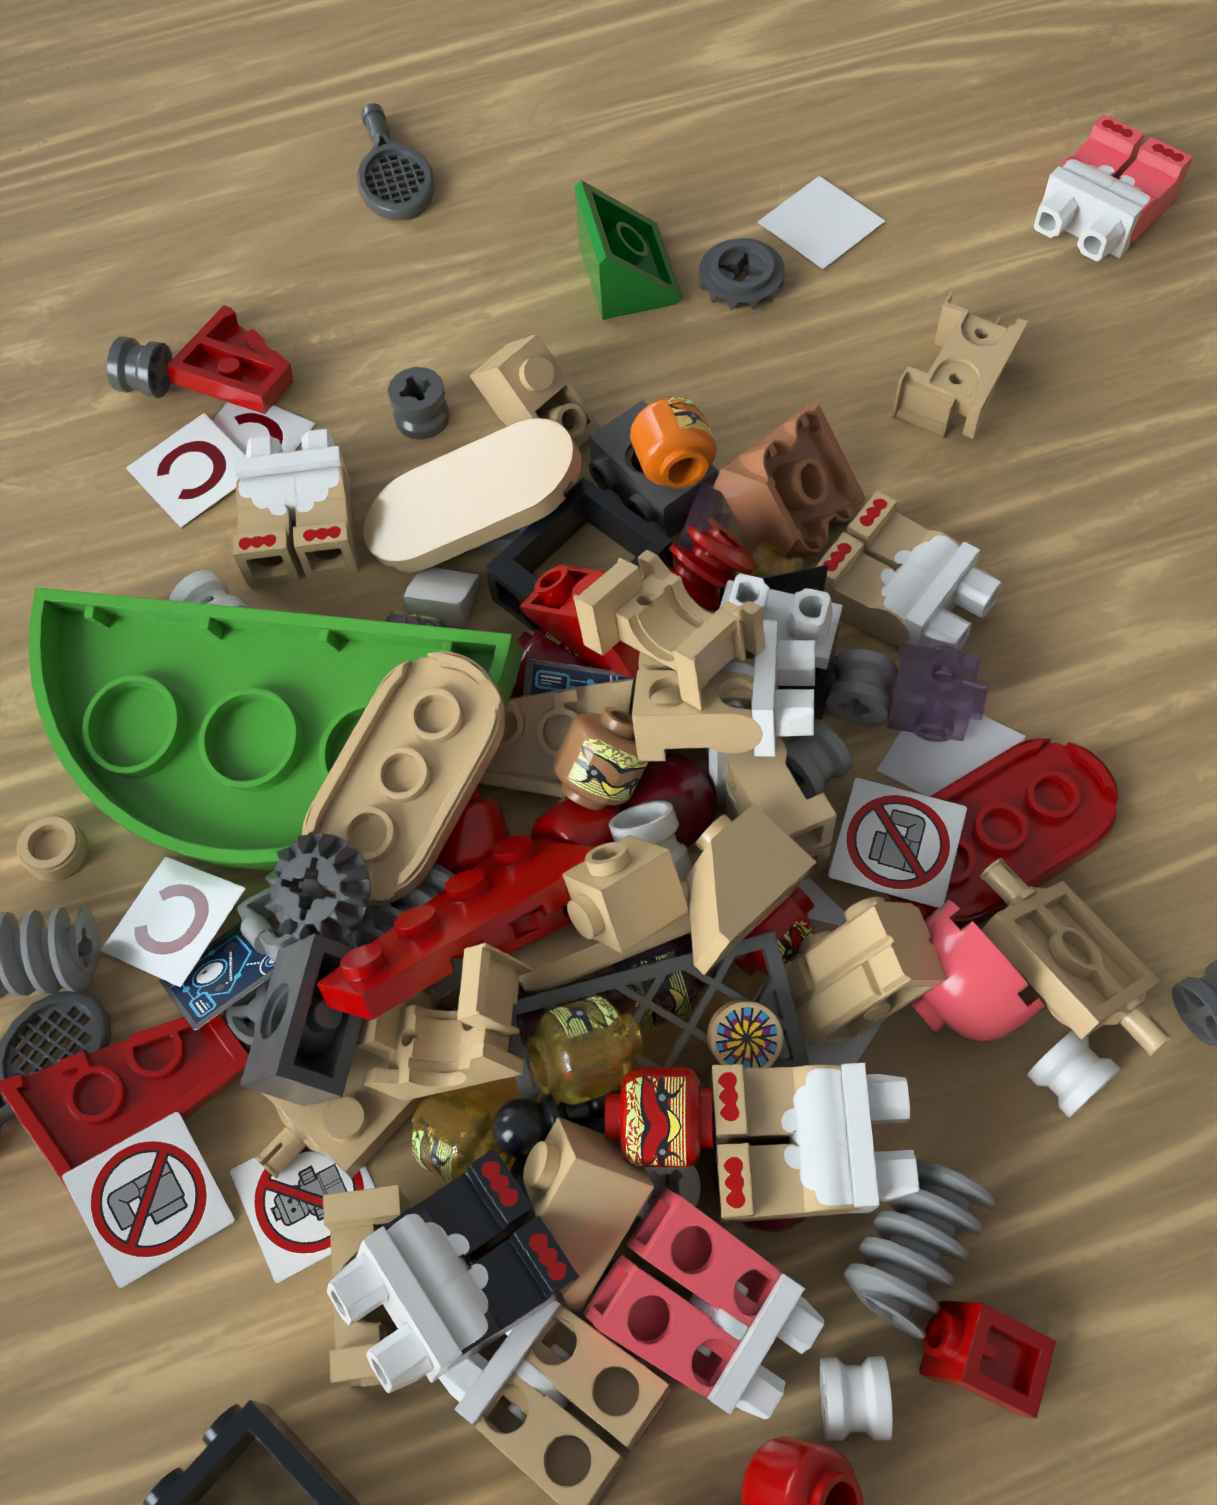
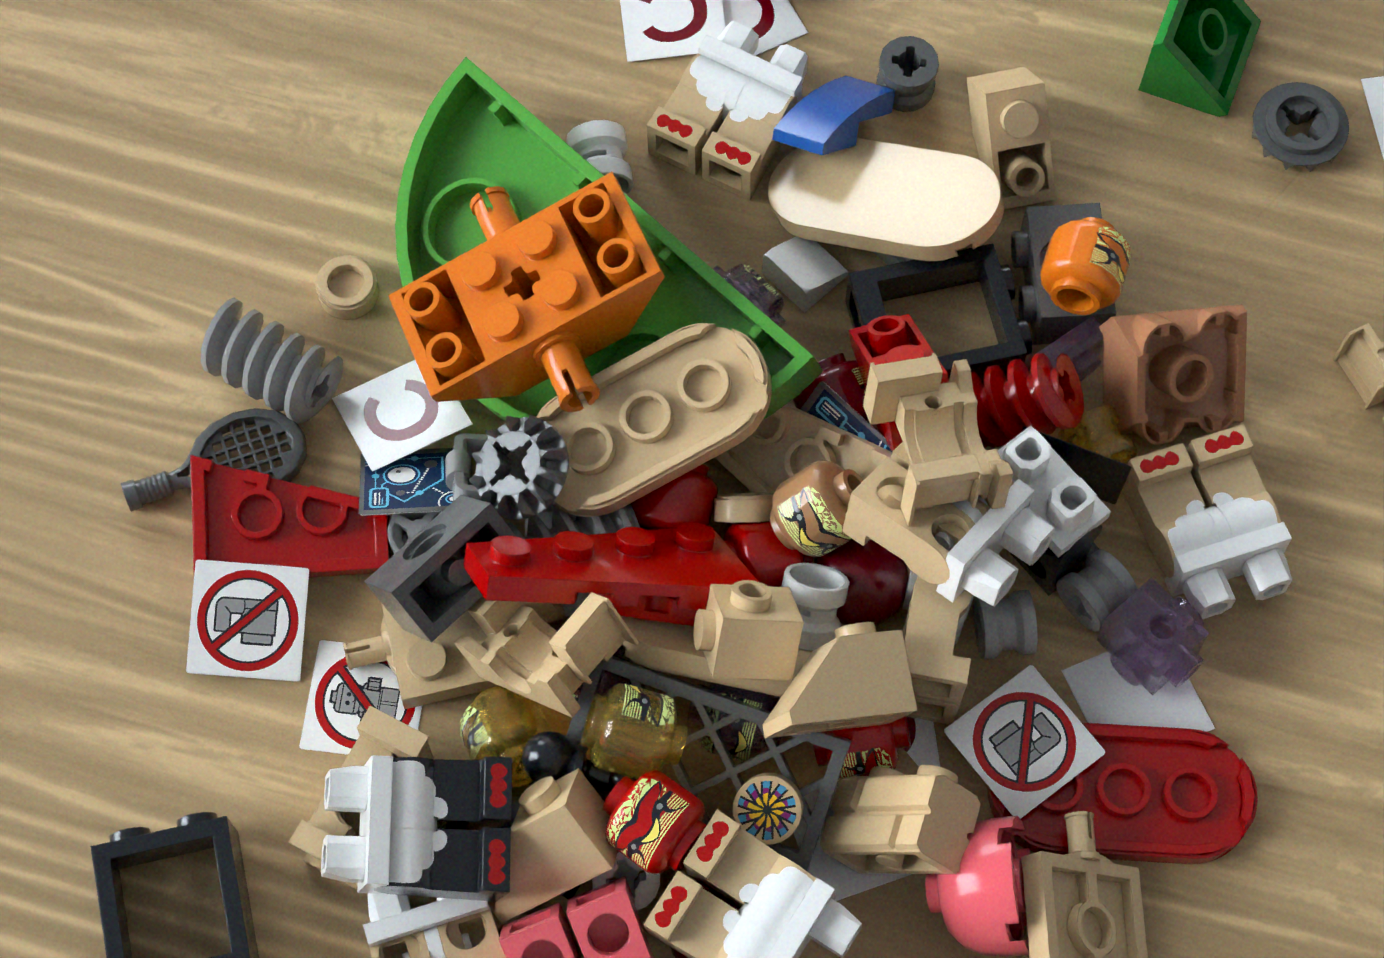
camera: 30 degrees right, 5 degrees up
none -> orange slope [388,172,665,412]
none -> tan tile [714,492,774,523]
none -> blue slope [772,76,895,155]

